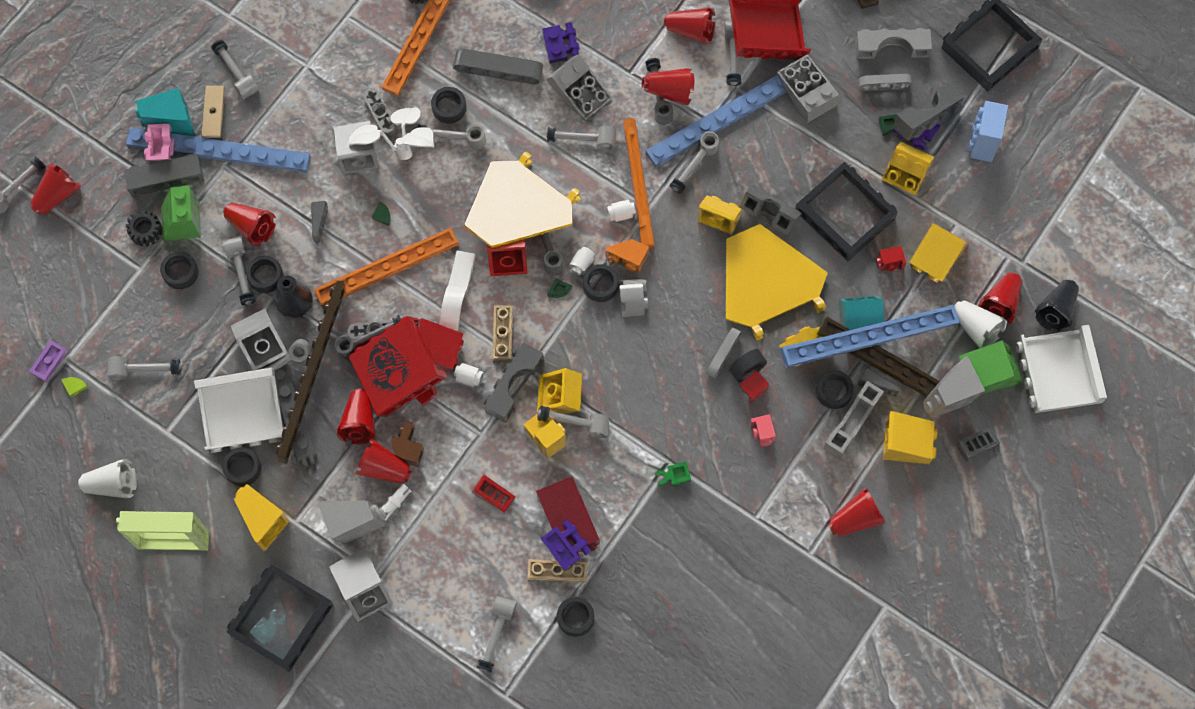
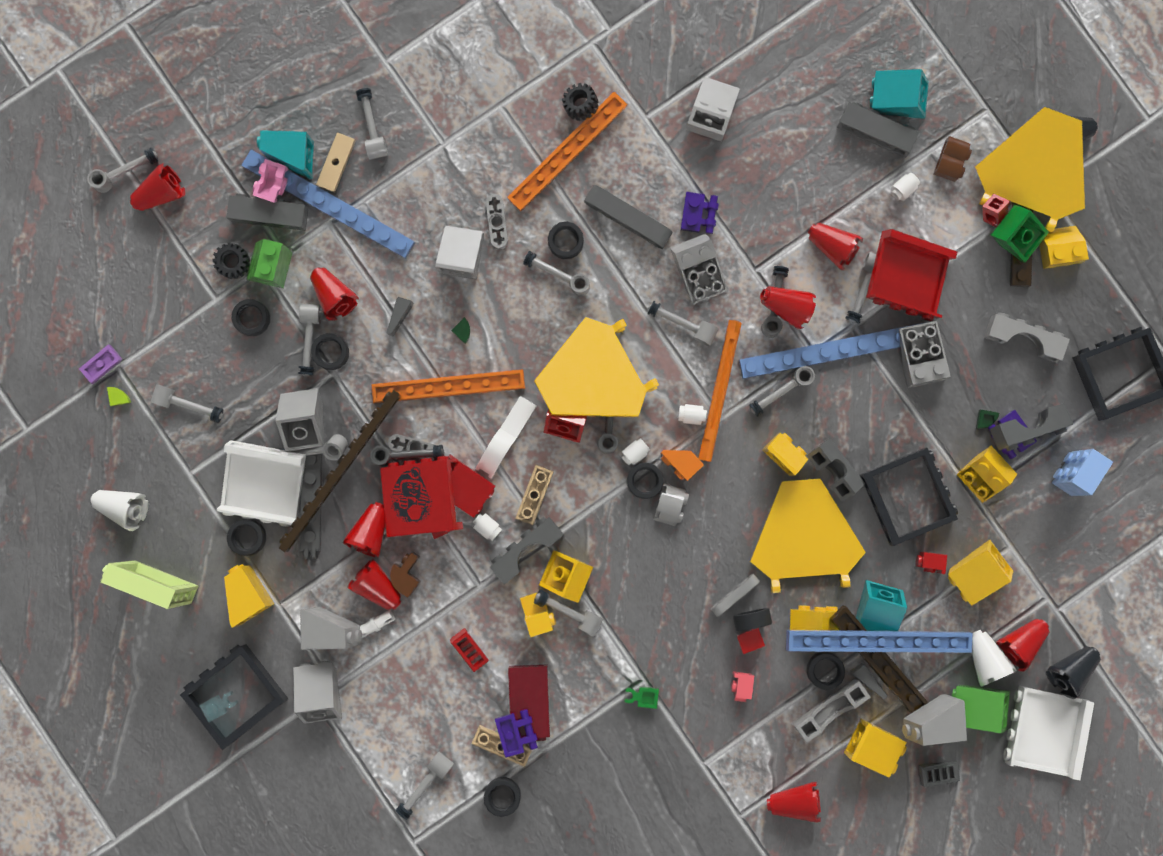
camera: 25 degrees right, 15 degrees up
black cone [275,275,313,318] -> none
white plant [348,107,434,160] -> none
dark green tile [547,278,573,298] -> none
light grey beam [858,74,912,91] -> none

